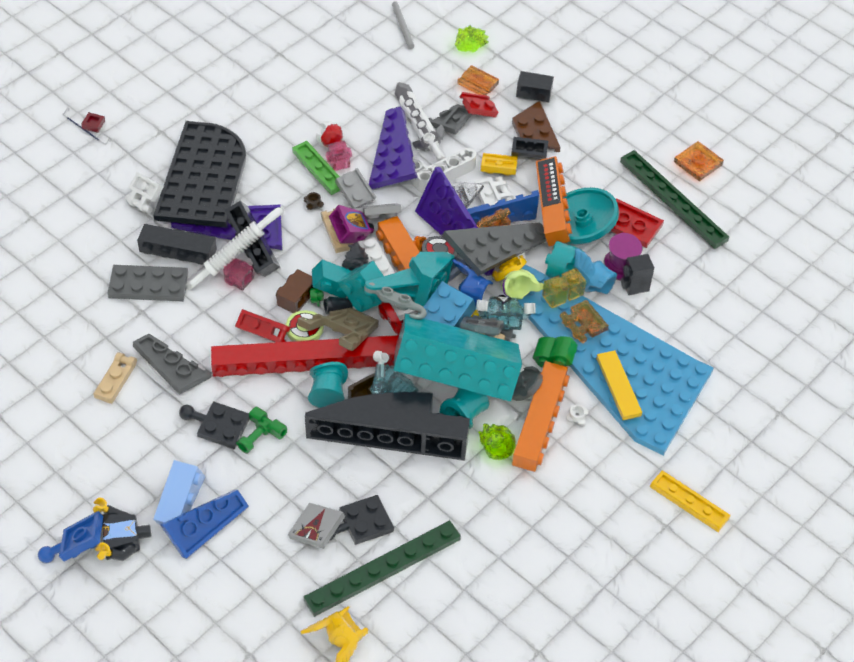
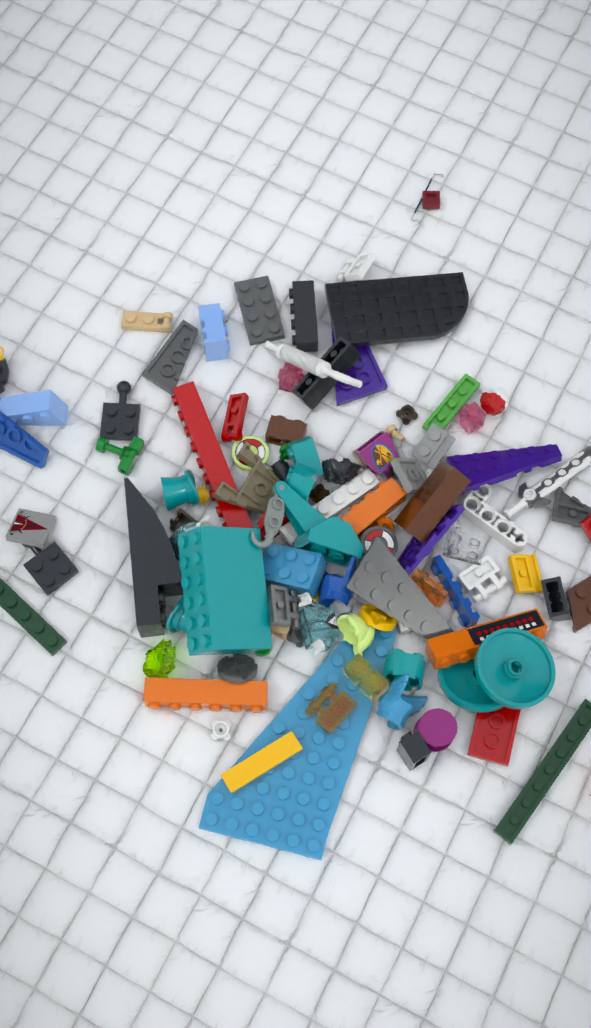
camera: 75 degrees right, 15 degrees up
green brick [532,336,578,367] -> none
yellow tile [650,470,731,532] -> none
none -> light blue wedge [198,303,231,362]
none -> reddish brown brick [394,461,471,543]
none -> teal dish [474,628,556,709]

